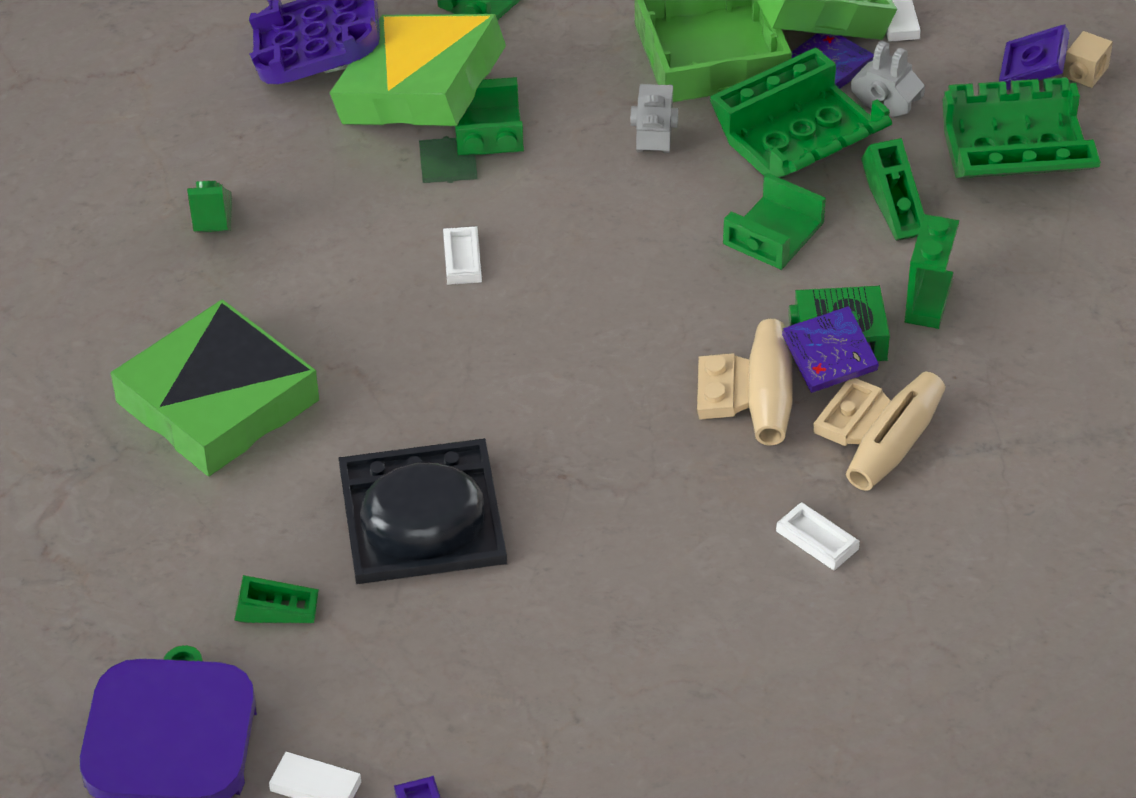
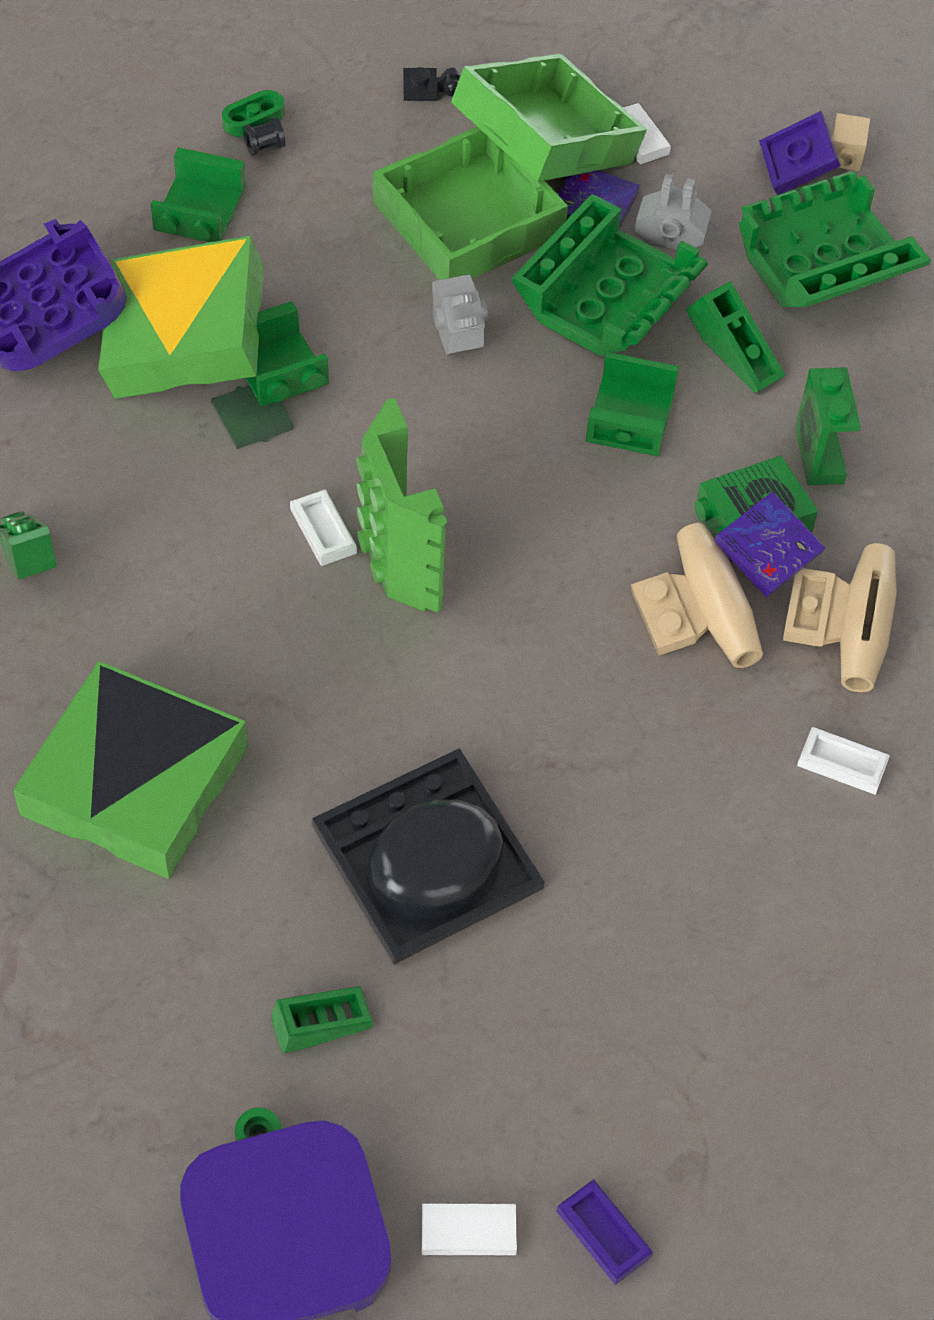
camera: 25 degrees left, 10 degrees up
none -> bright green slope [357,398,447,613]

